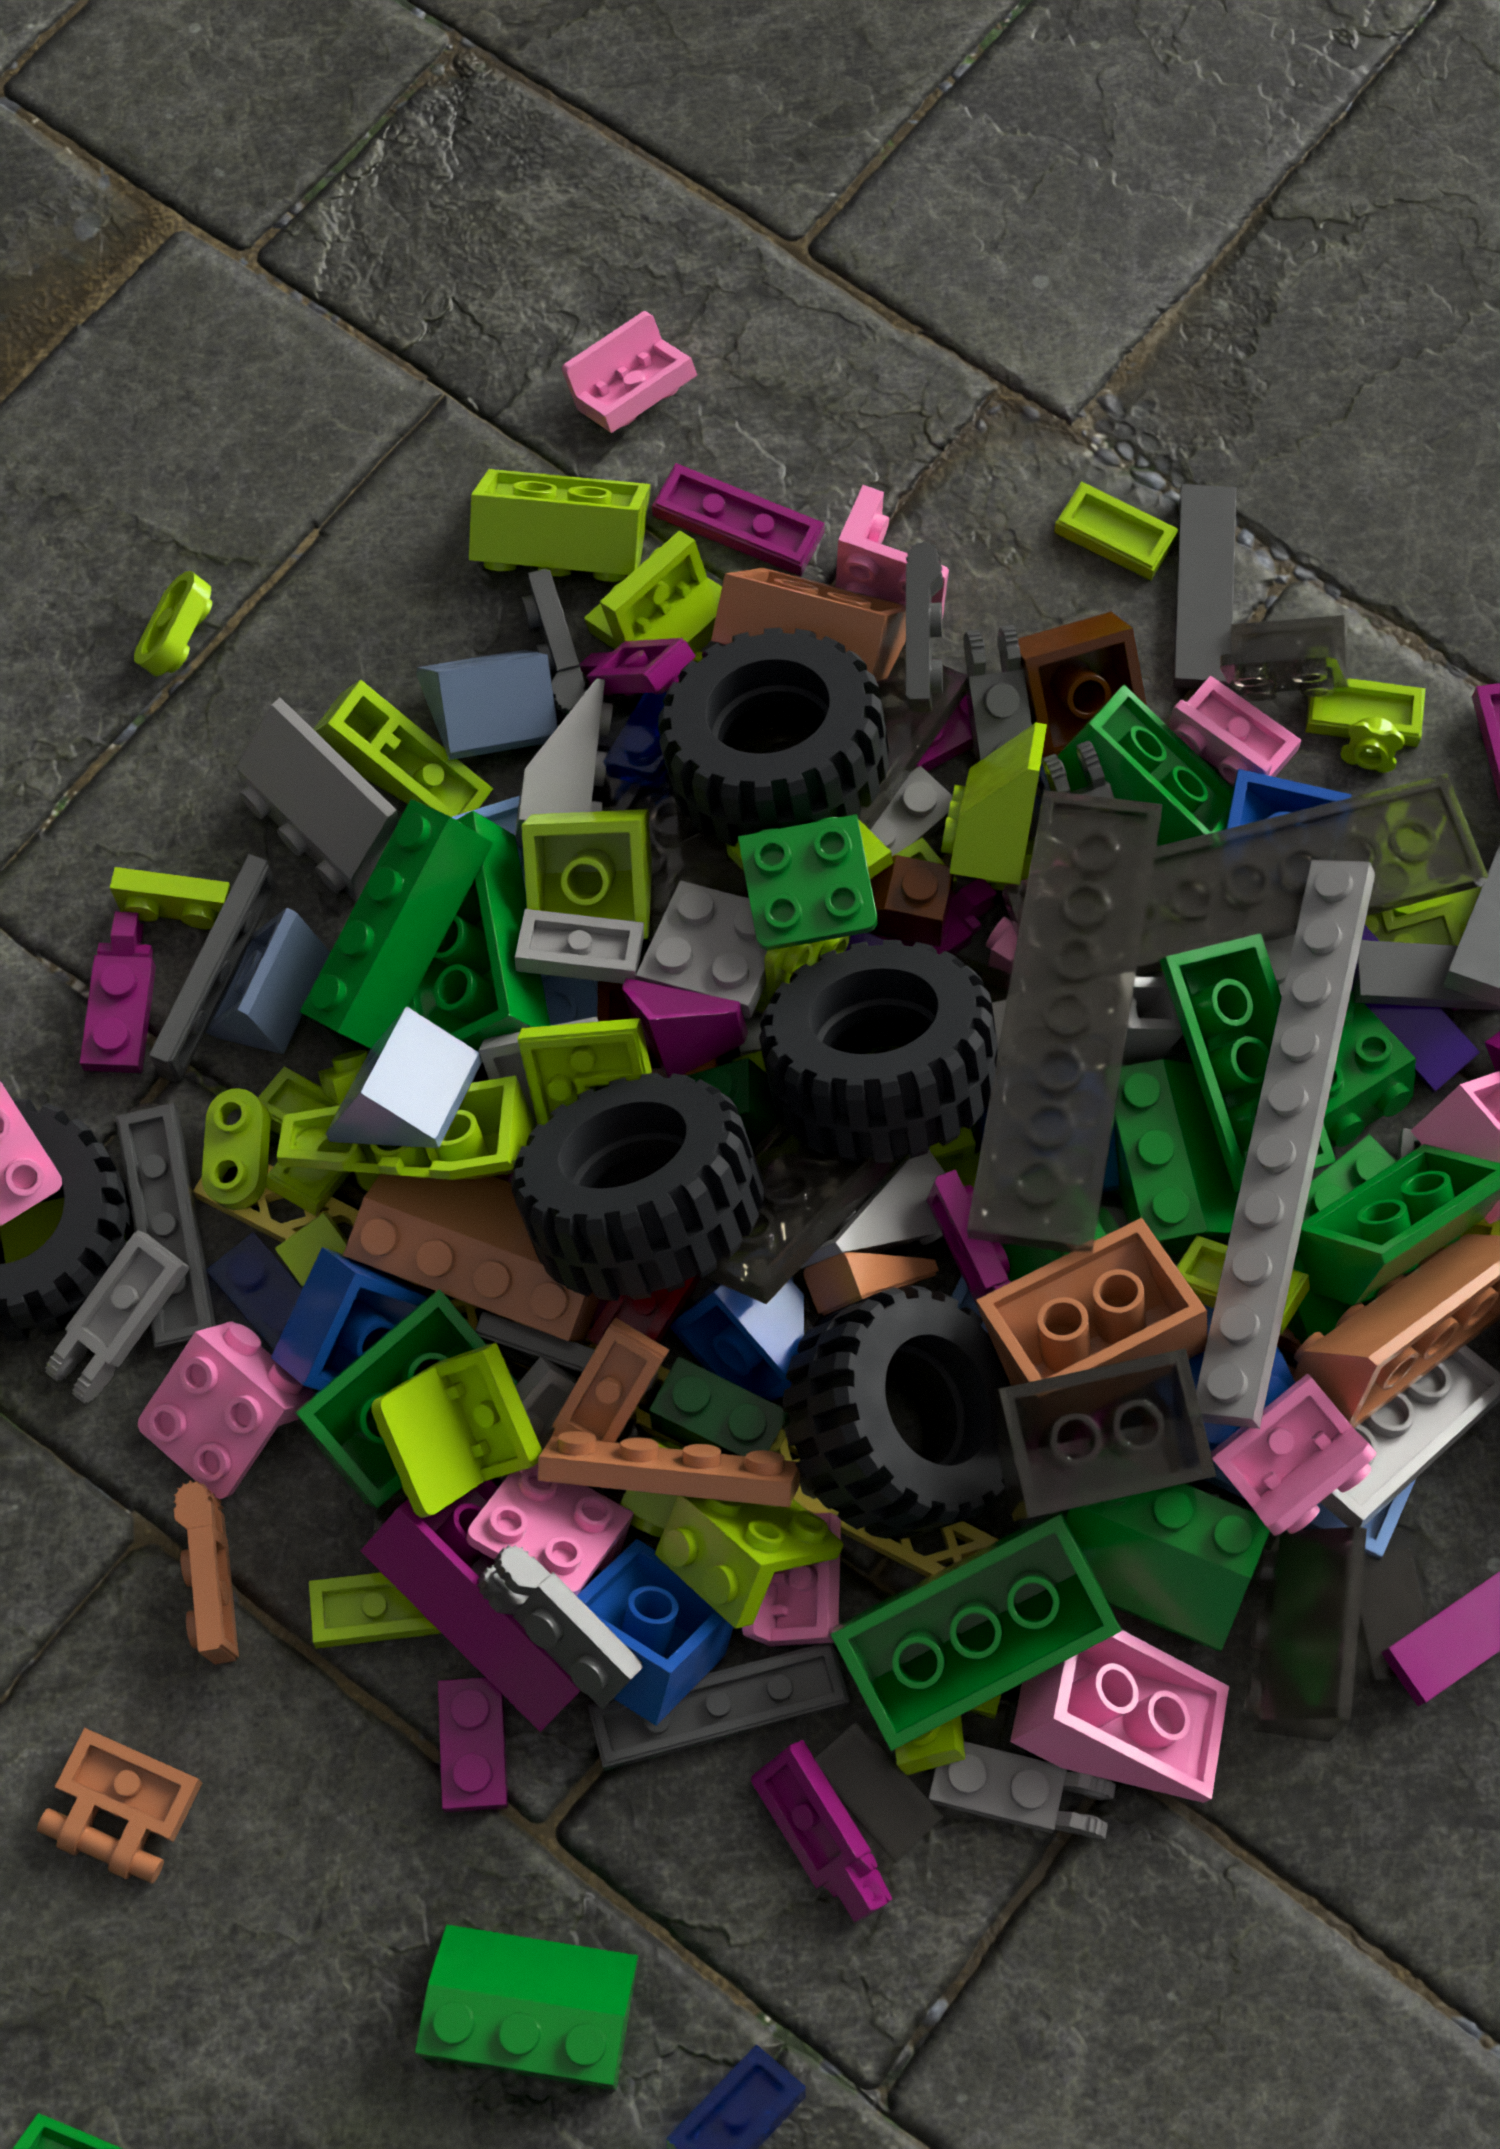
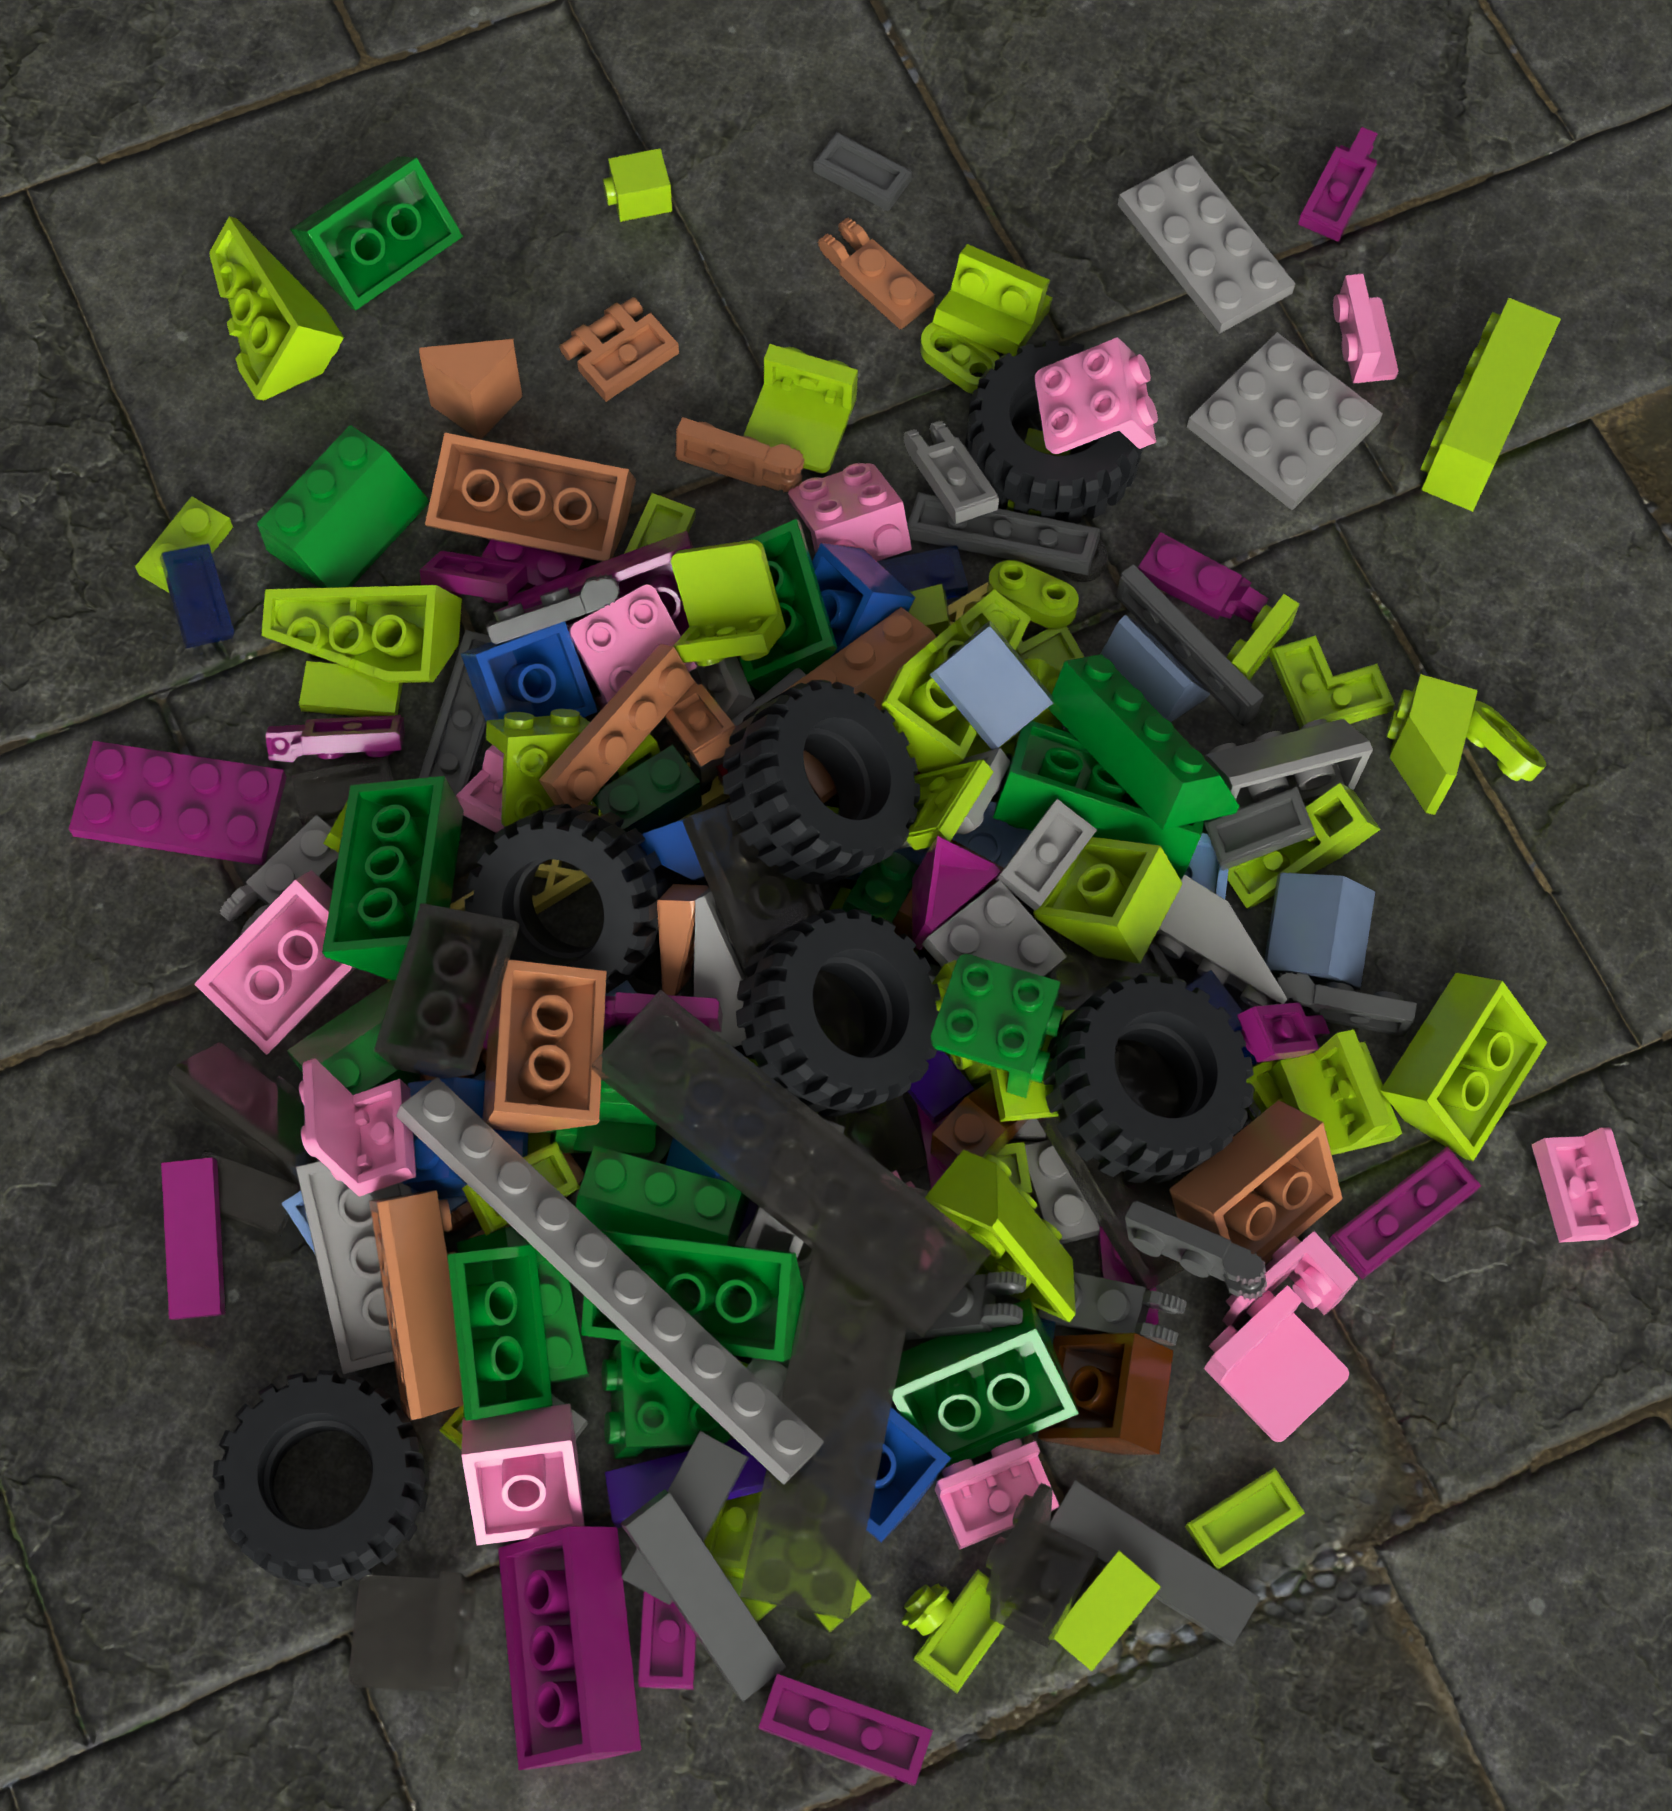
camera: 115 degrees right, 0 degrees up
none -> magenta plate [69,741,287,866]
none -> lime wedge [261,585,462,683]
none -> lime tile [299,661,403,717]
none -> nougat slope [419,339,522,440]
none -> magenta plate [420,550,528,603]
none -> nougat slope [425,433,636,562]
none -> lime bracket [743,344,858,473]
none -> lime tile [1050,1550,1161,1671]
none -> dark grey tile [1204,787,1316,871]
none -> bright pink bracket [1204,1285,1349,1442]
none -> lime tile [1269,636,1395,729]
none -> lime slope [1386,674,1478,815]

